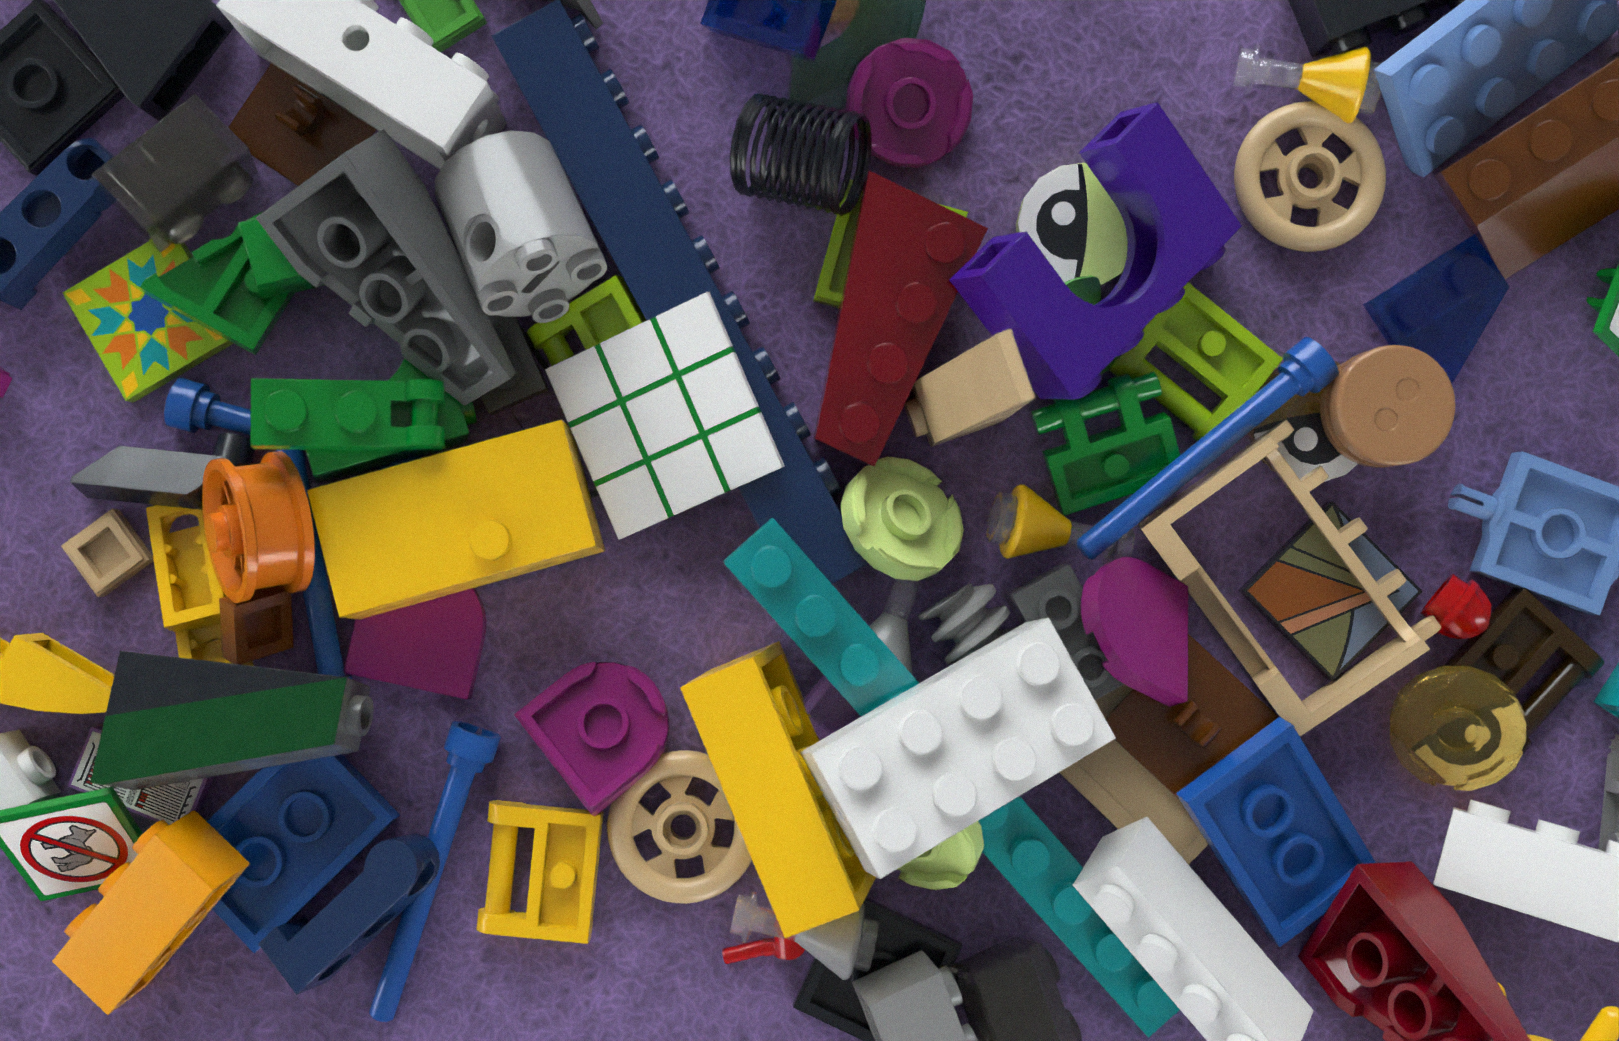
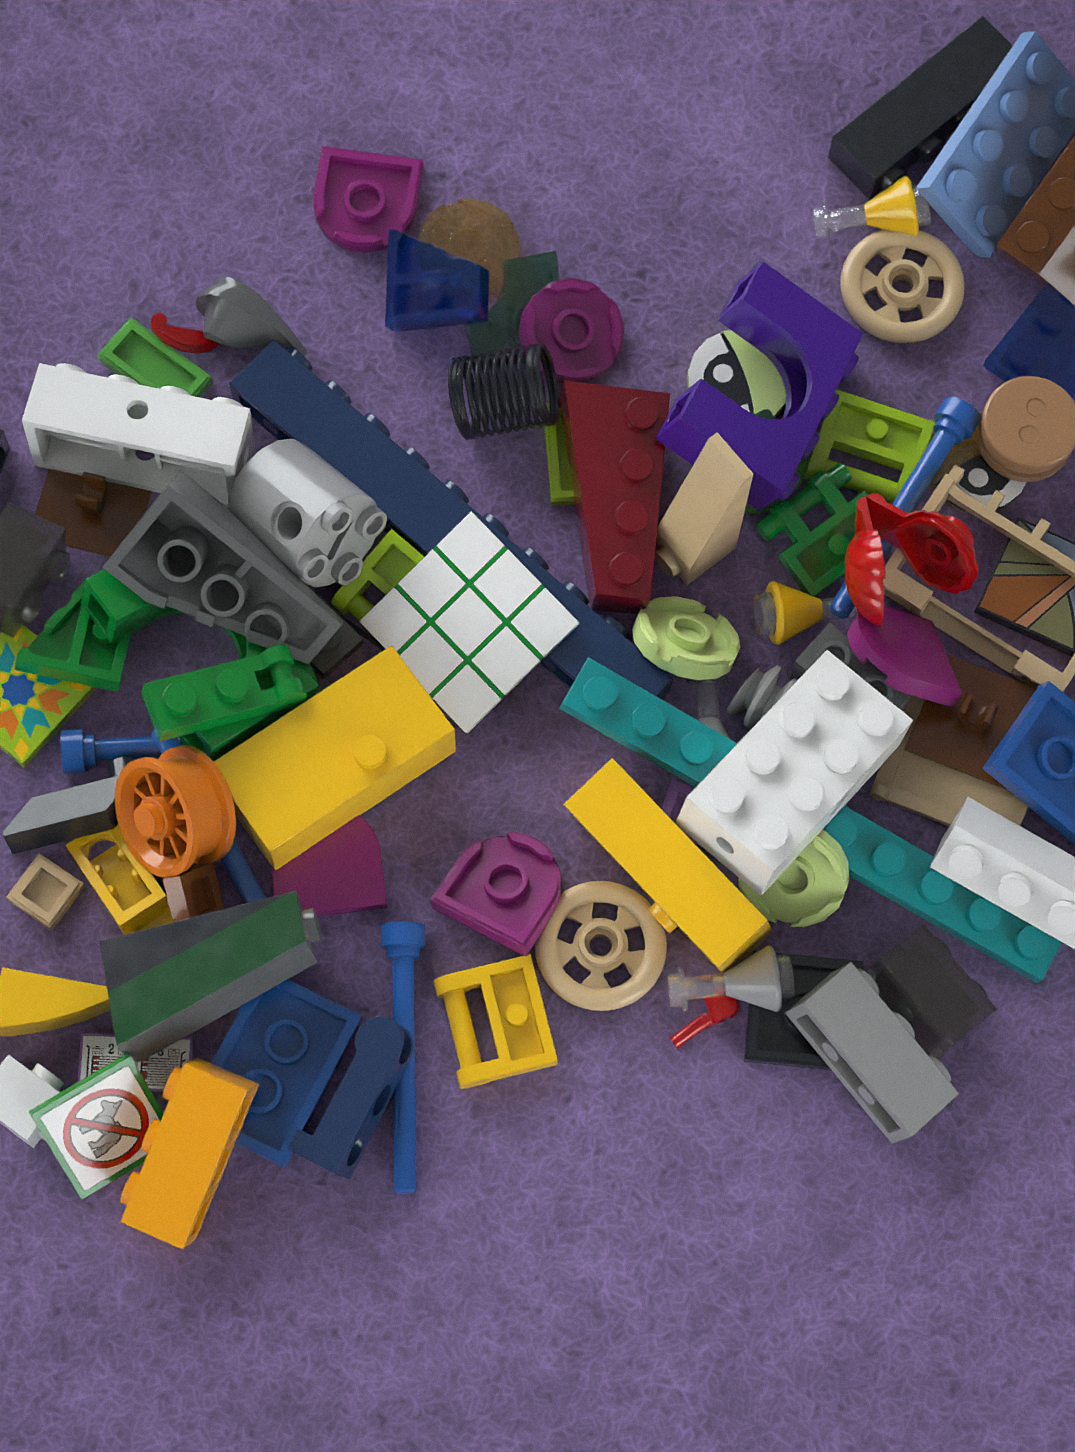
camera: 25 degrees left, 15 degrees down
none -> red animal [845,493,979,627]

